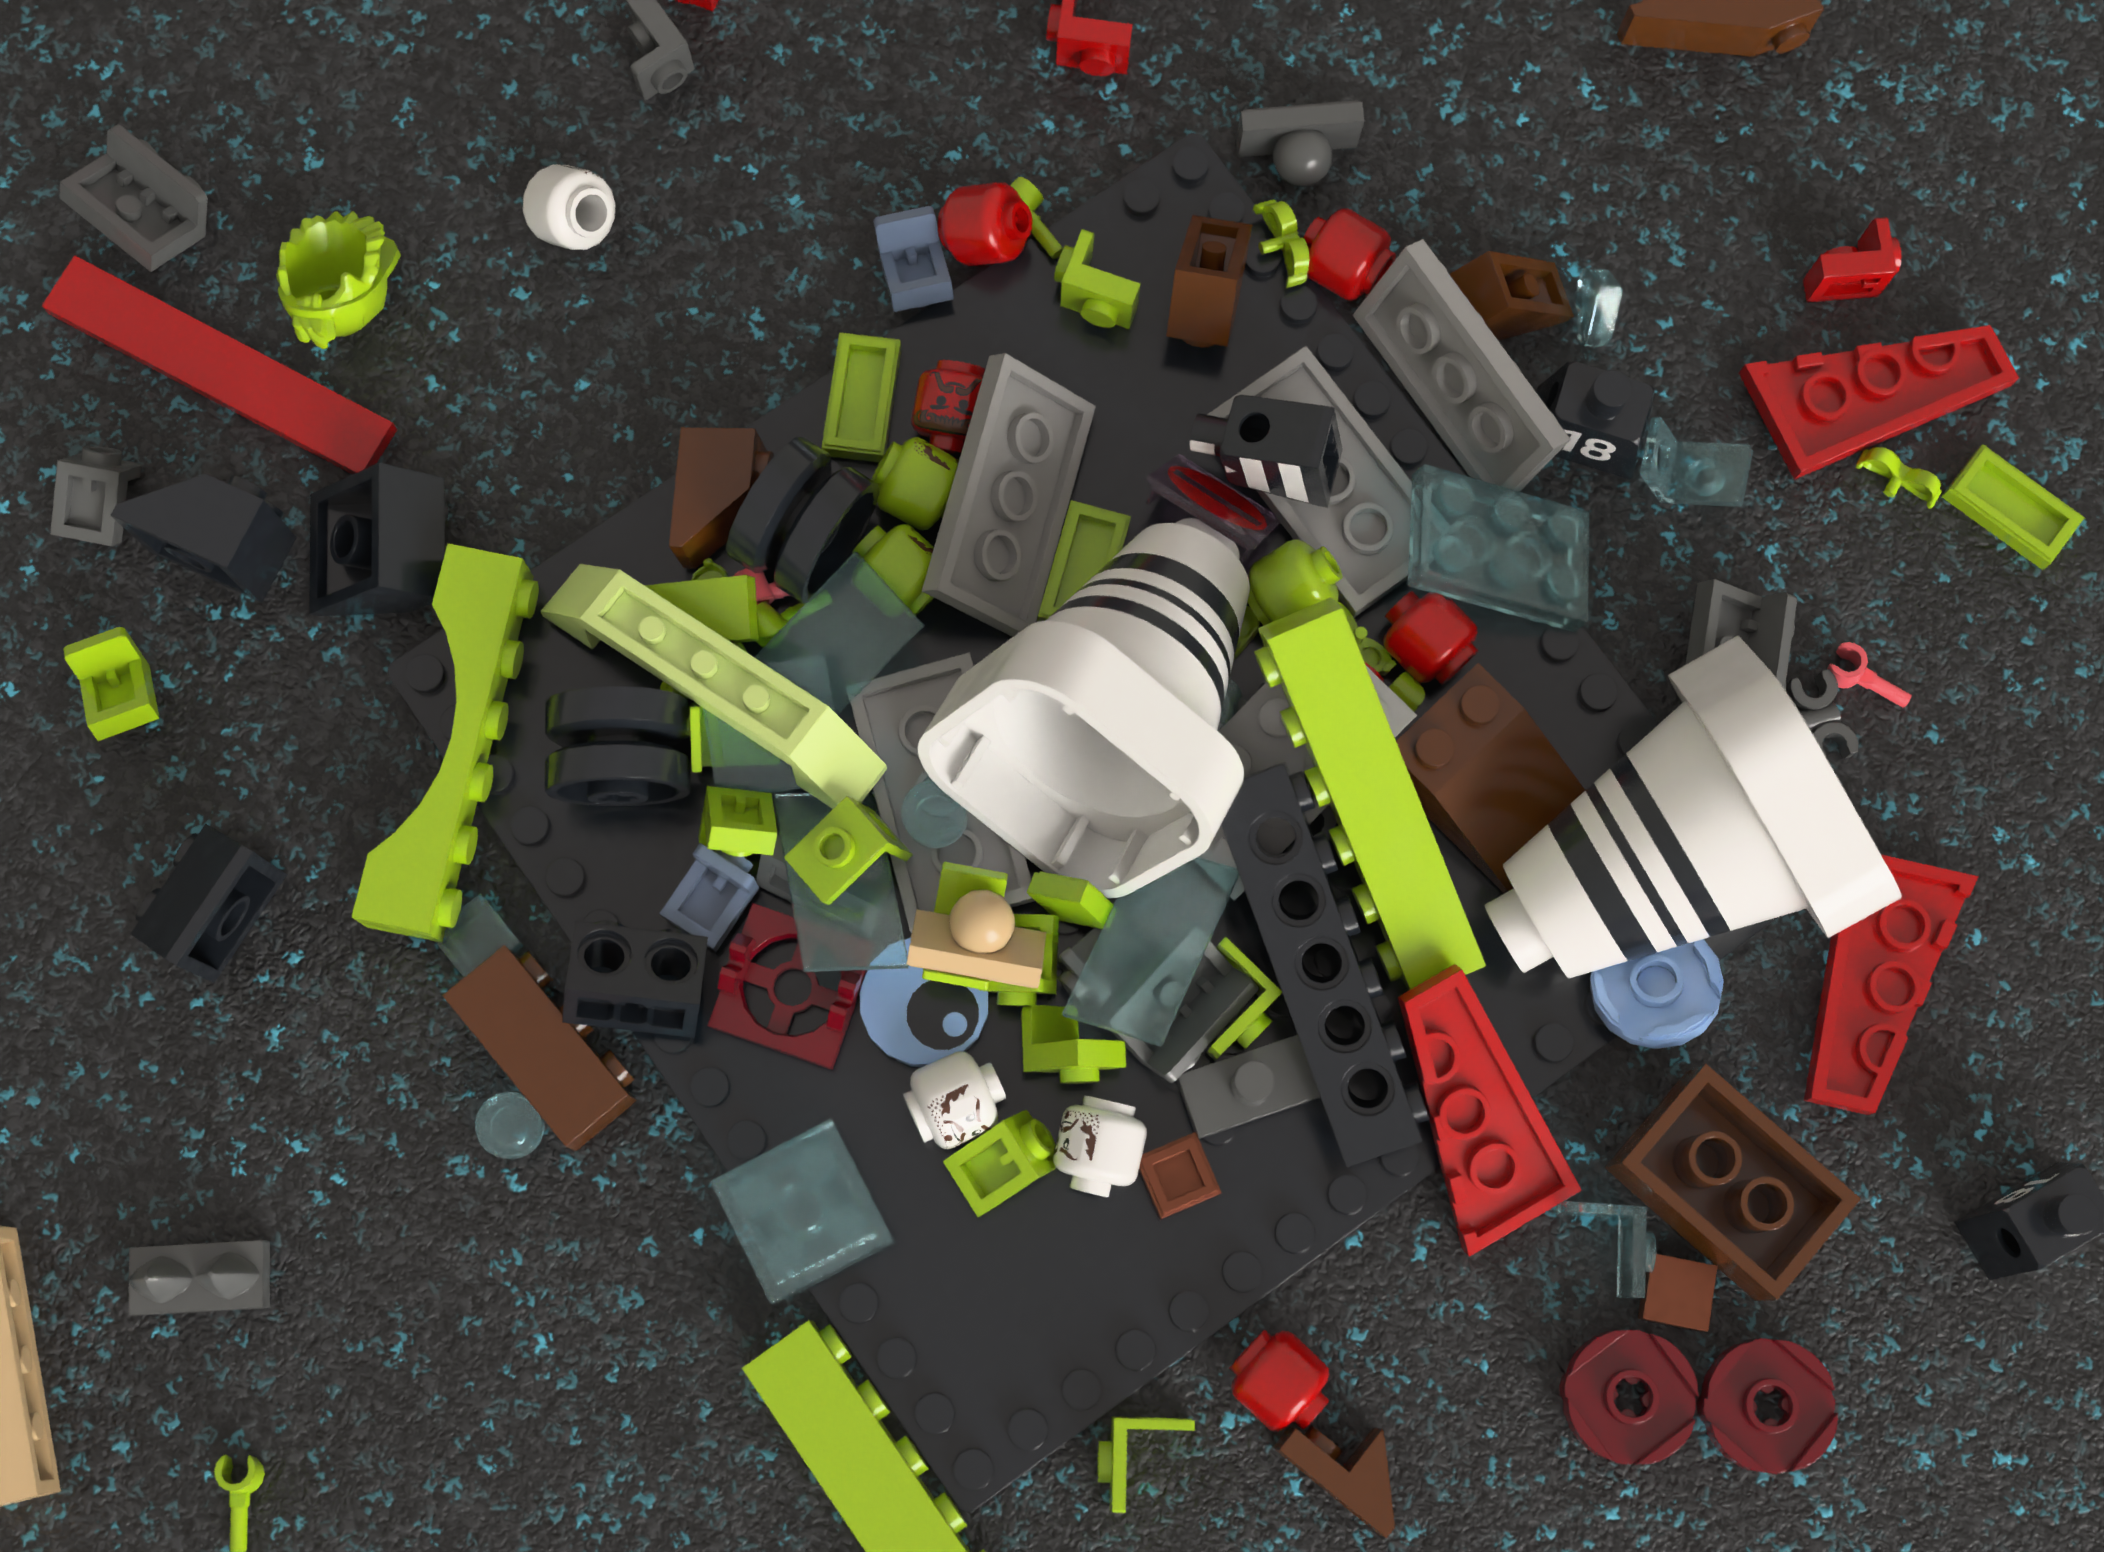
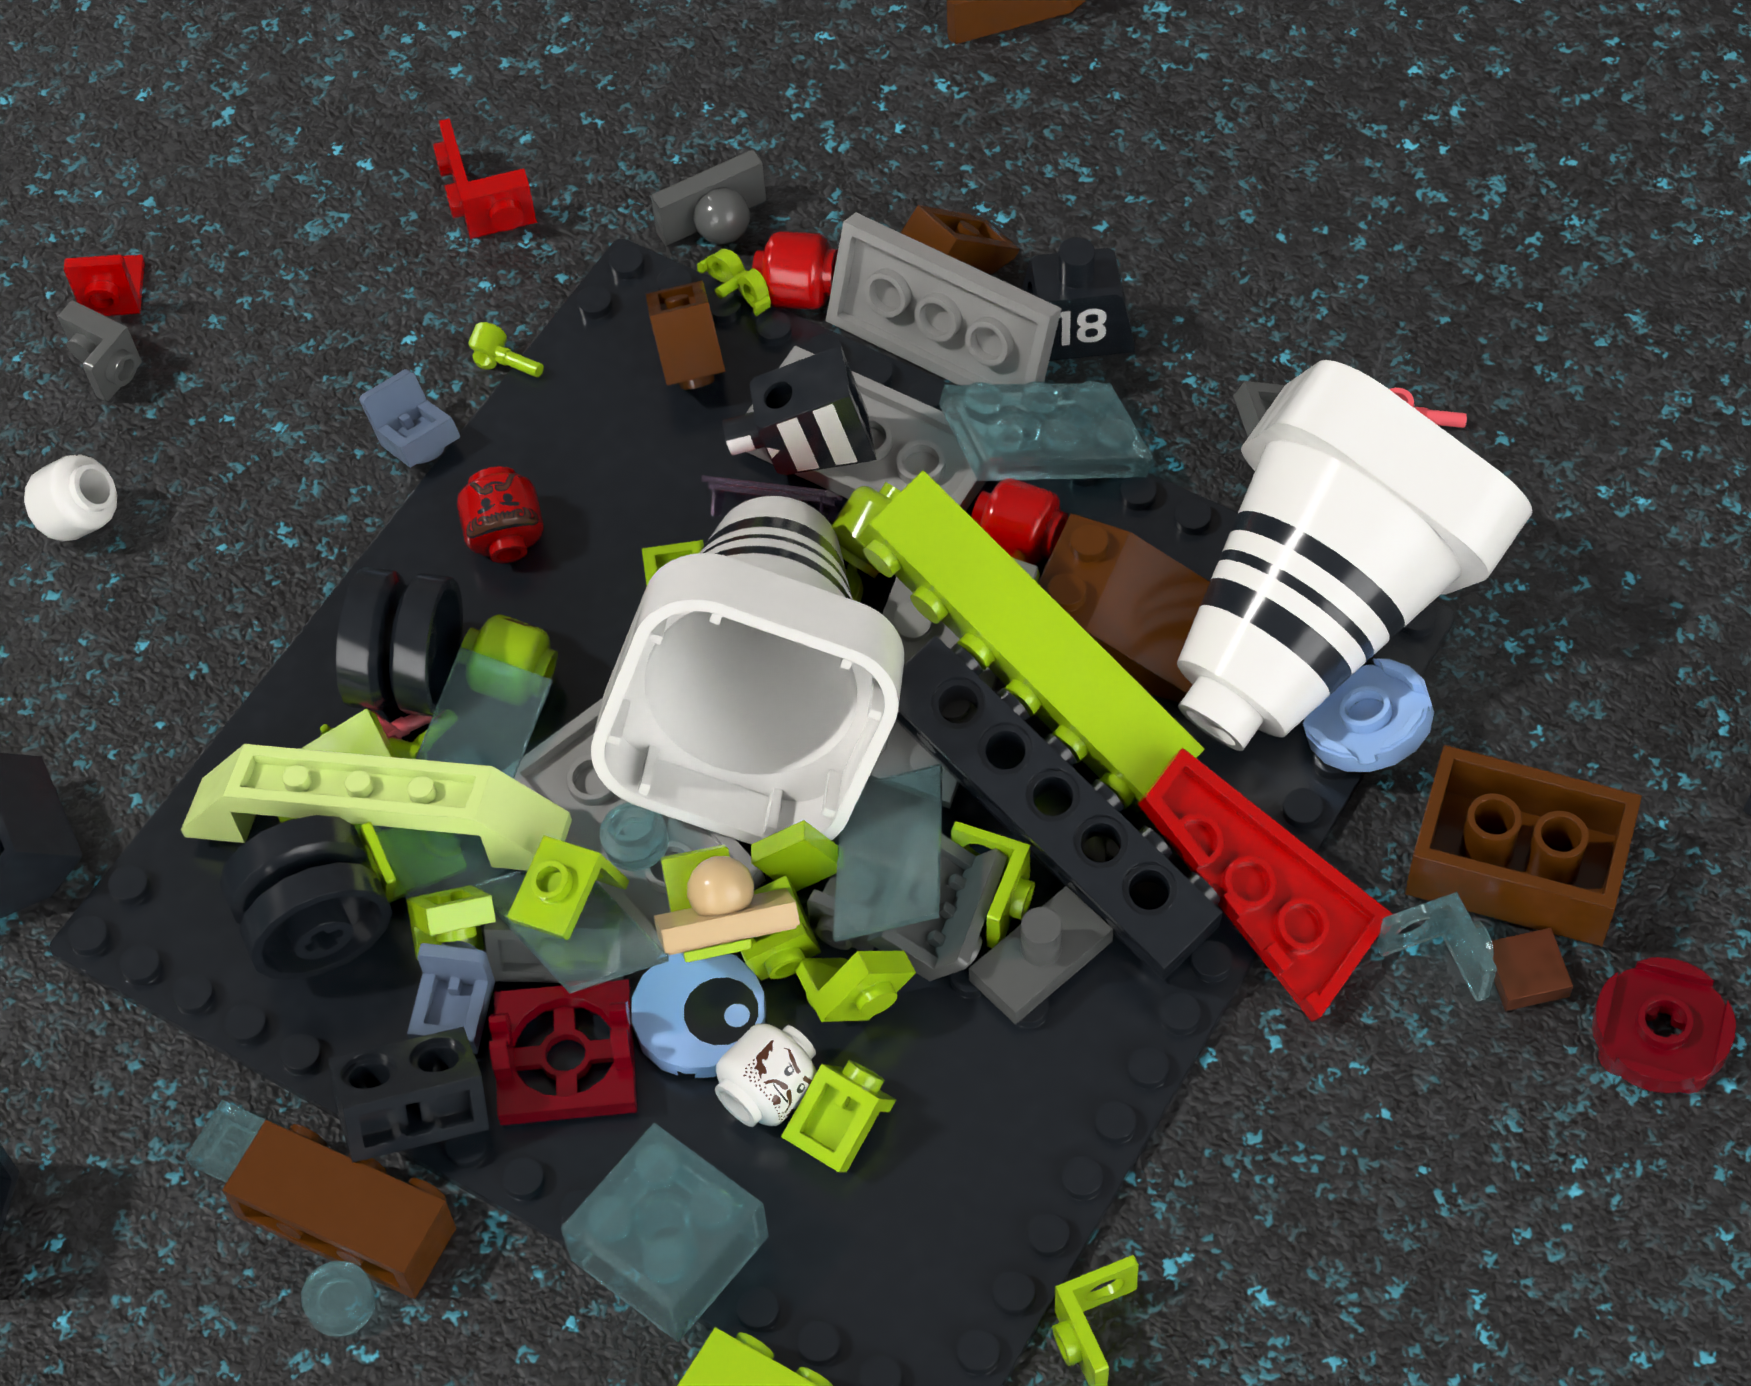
camera: 15 degrees left, 20 degrees down
lime arch [351,543,539,943] -> none
reddish brown slope [669,427,774,569] -> none
lime tile [821,333,902,462] -> none
lime head [872,437,959,531] -> none
light grey plate [922,353,1096,637] -> none
red head [937,182,1032,266] -> none
white head [1053,1095,1147,1197] -> none
lime bracket [1054,229,1140,329] -> none
copper tile [1139,1132,1222,1220] -> none
red head [1229,1329,1330,1431] -> none
reddish brown slope [1273,1426,1395,1538] -> none
dark red plate [1559,1330,1698,1465] -> none
clear light blue tile [1576,267,1623,347] -> none
clear light blue bracket [1640,417,1753,507] -> none
red wing [1739,325,2019,480] -> none
red bracket [1803,217,1901,302] -> none
red wing [1804,855,1979,1115] -> none
lime piece [1855,447,1942,509] -> none
lime tile [1941,444,2085,570] -> none

